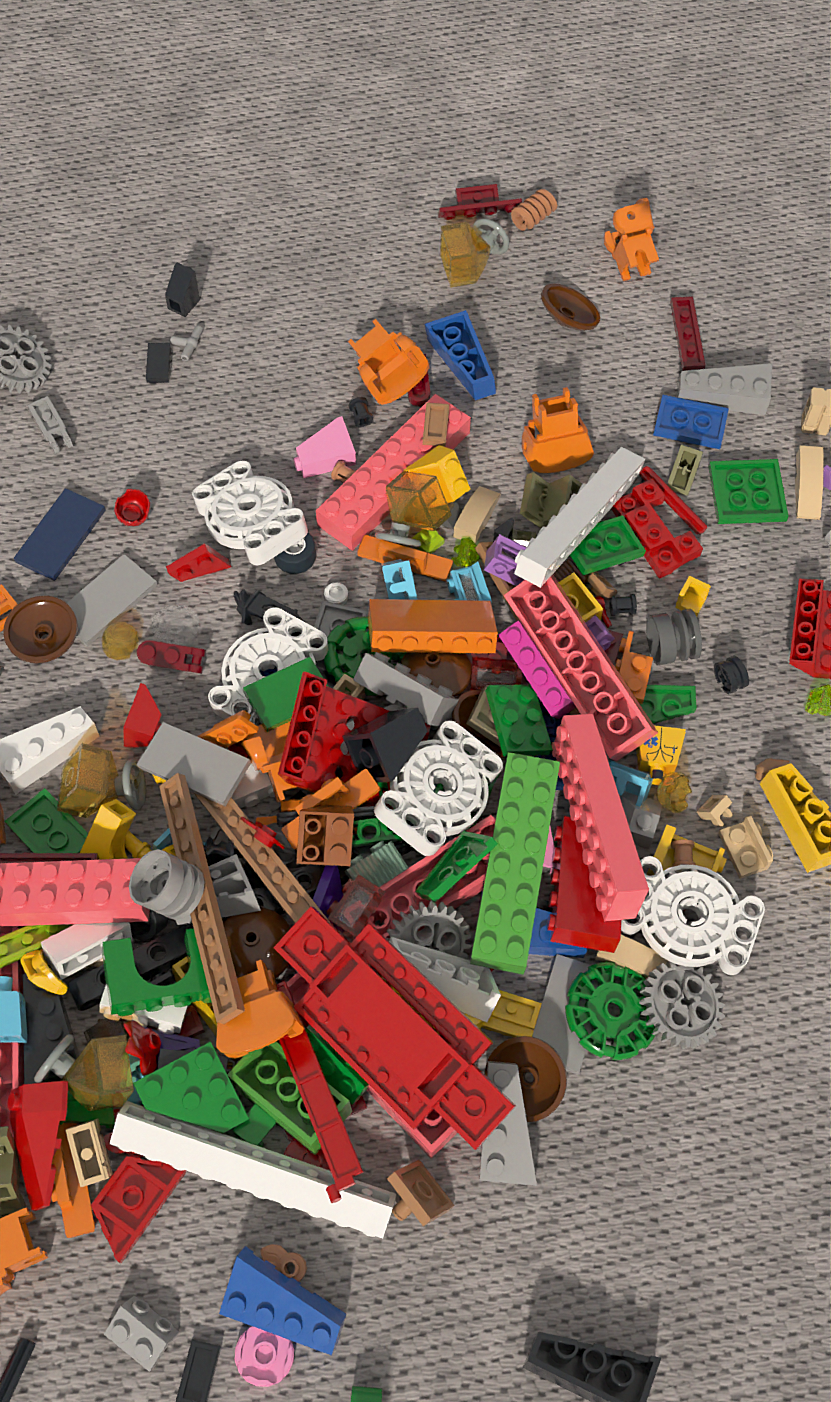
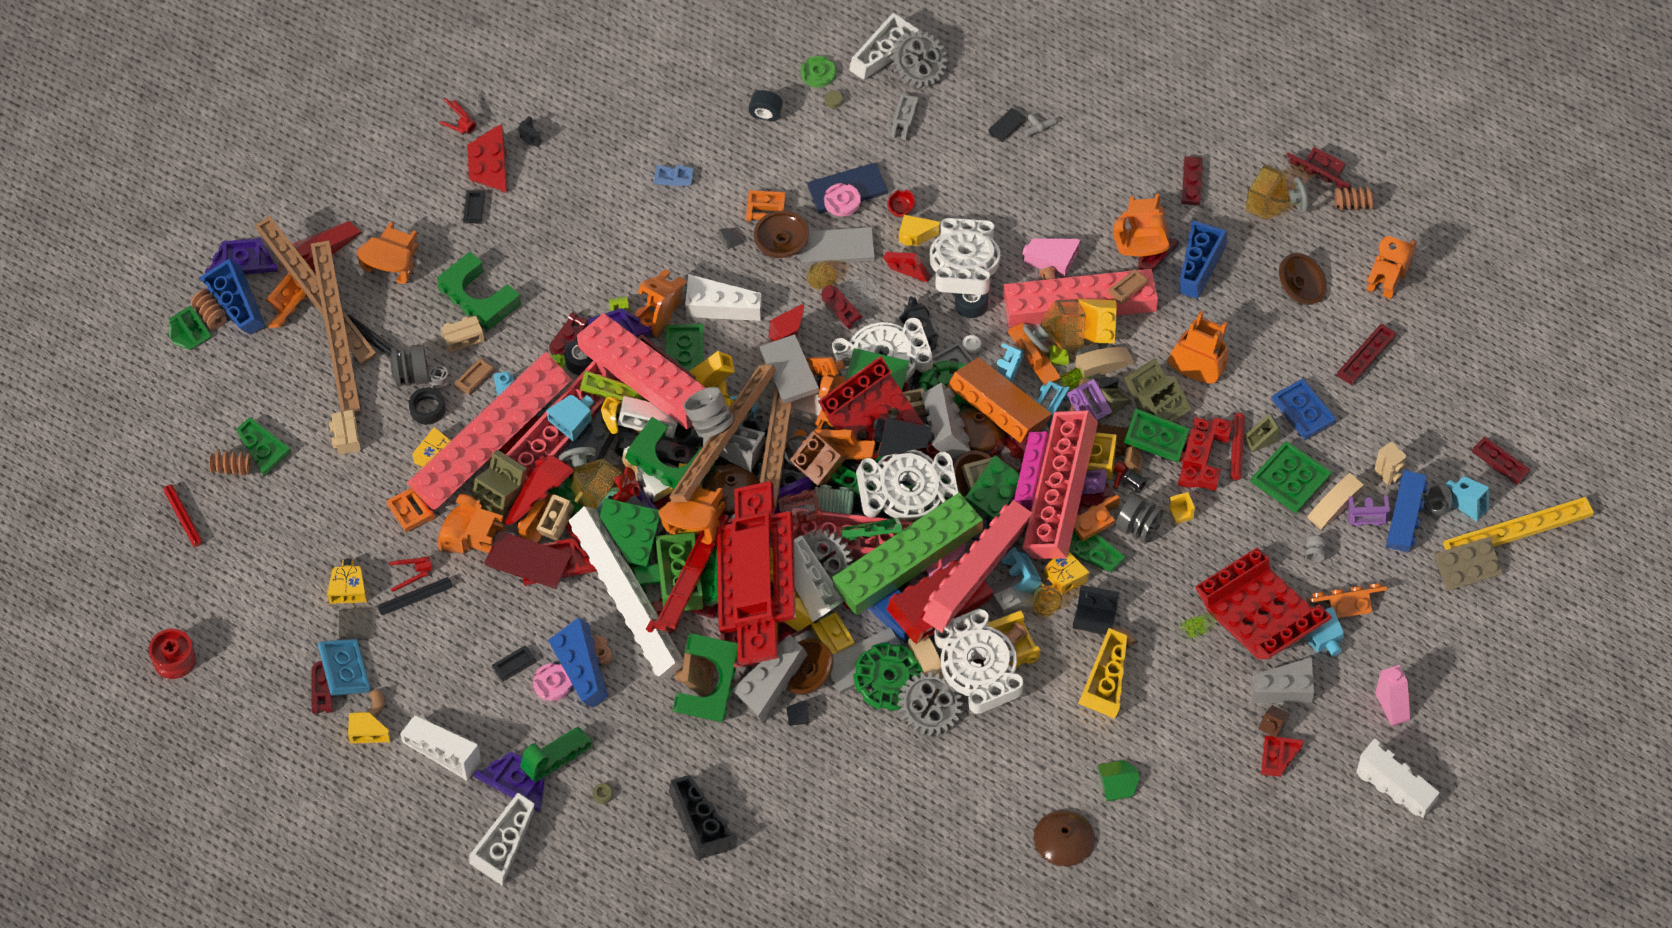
camera: 45 degrees right, 5 degrees down
clear yellow piece [57,743,146,818] -> none
light grey bracket [104,1296,179,1372] -> none
black slope [165,262,200,317] -> none
red plate [240,817,285,850] -> none
black bush [348,397,374,427] -> none
white brick [514,447,645,588] -> none
light grey wedge [677,363,772,415] -> none
tan tile [697,795,732,826] -> none
black wheel [714,655,749,694] -> none
tan bracket [718,815,773,879] -> none
none -> dark red tile [484,531,572,589]
none -> green arch [672,634,738,722]
none -> black slope [786,700,809,726]
none -> bright pink tile [824,183,860,216]
none -> yellow slope [899,215,940,246]
none -> black bracket [1072,585,1120,635]
none -> dark red plate [1181,156,1203,206]

